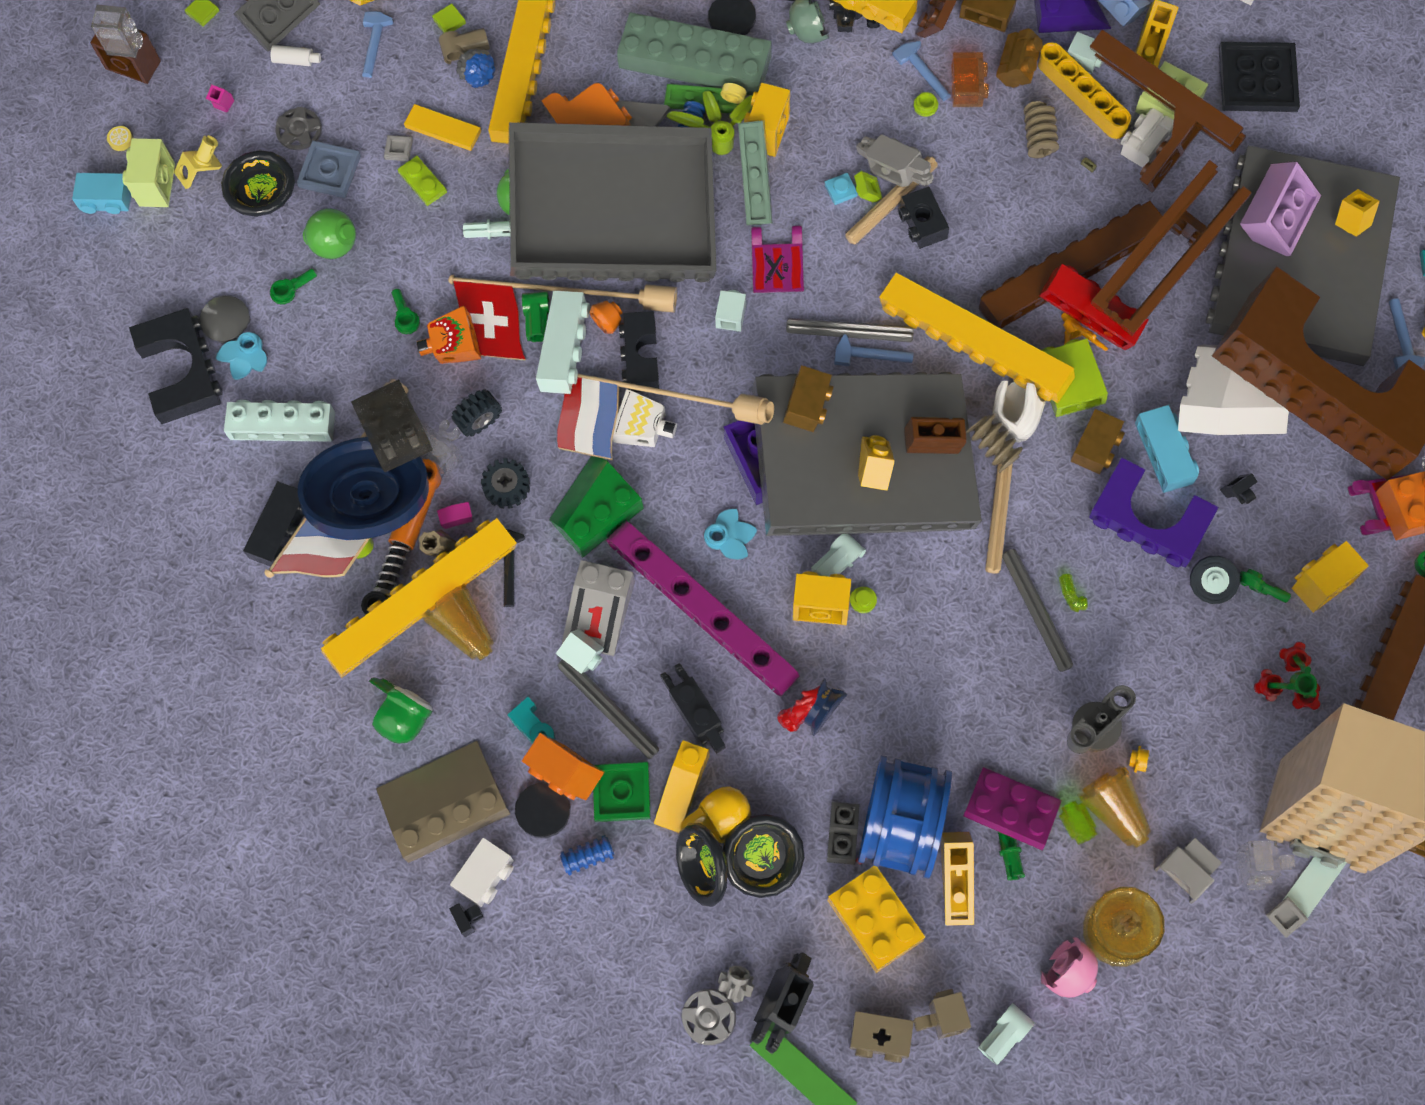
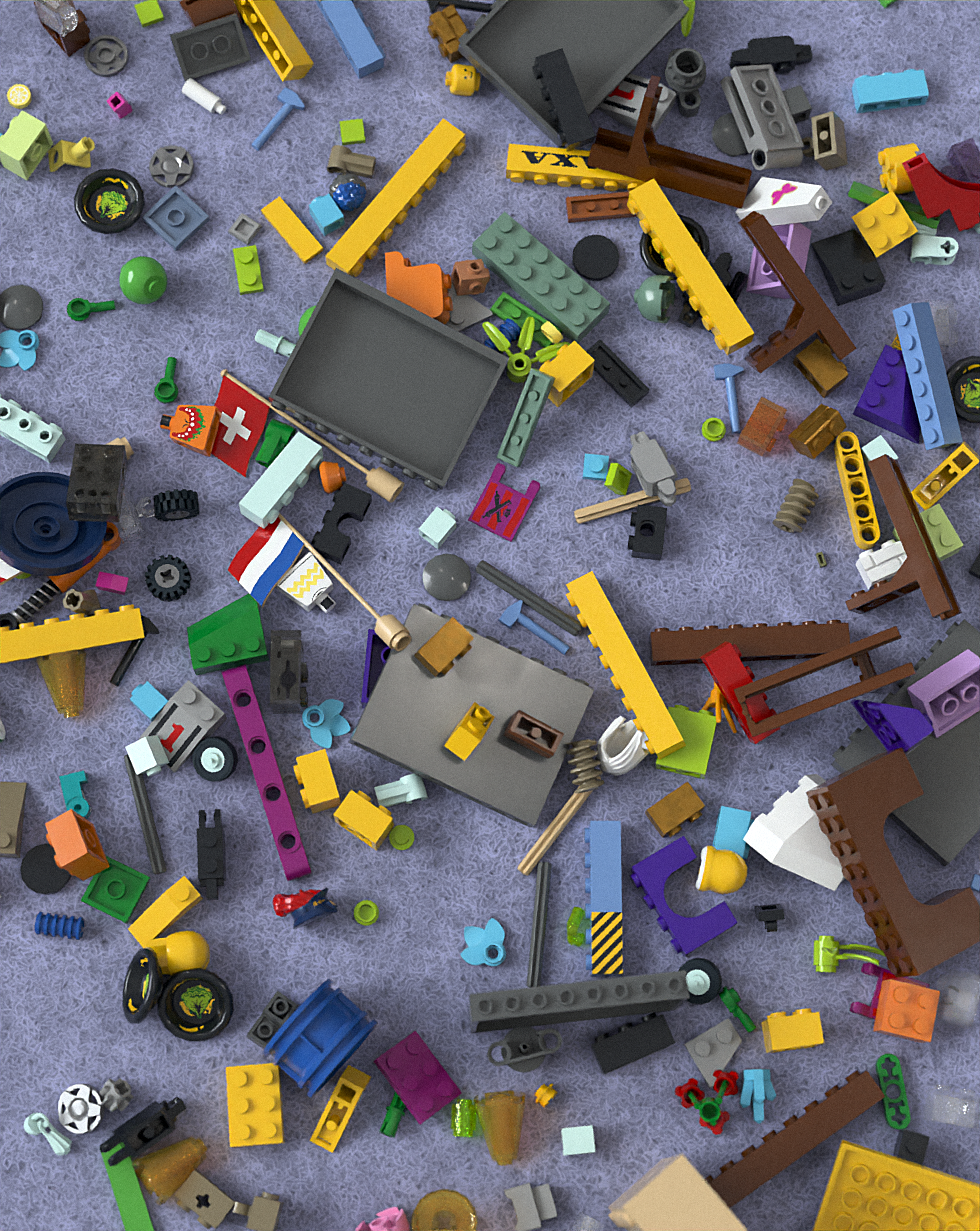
camera: 20 degrees right, 5 degrees up
none -> light aqua piece [24,1113,72,1156]
none -> flat silver wheel [84,35,128,77]
none -> medium azure brick [130,681,168,722]
none -> clear yellow cone [132,1136,208,1206]
none -> black wheel [192,736,238,782]
none -> clear smoke piece [270,630,308,714]
none -> yellow brick [293,749,341,814]
none -> medium azure brick [309,194,345,236]
none -> lime plate [354,900,379,926]
none -> dark grey dish [422,554,471,601]
none -> nougat brick [451,259,490,296]
none -> medium azure plate [460,918,506,967]
none -> dark grey panel [468,970,689,1033]
none -> light aqua panel [561,1125,595,1156]
none -> medium blue brick [584,821,623,976]
none -> black plate [586,339,650,408]
none -> black brick [591,1012,675,1075]
none -> light grey wing [684,1018,742,1088]
none -> yellow piece [696,846,747,894]
none -> medium azure rock [739,1069,776,1124]
none -> lime plant [813,936,886,973]
none -> dark purple wedge [850,699,934,755]

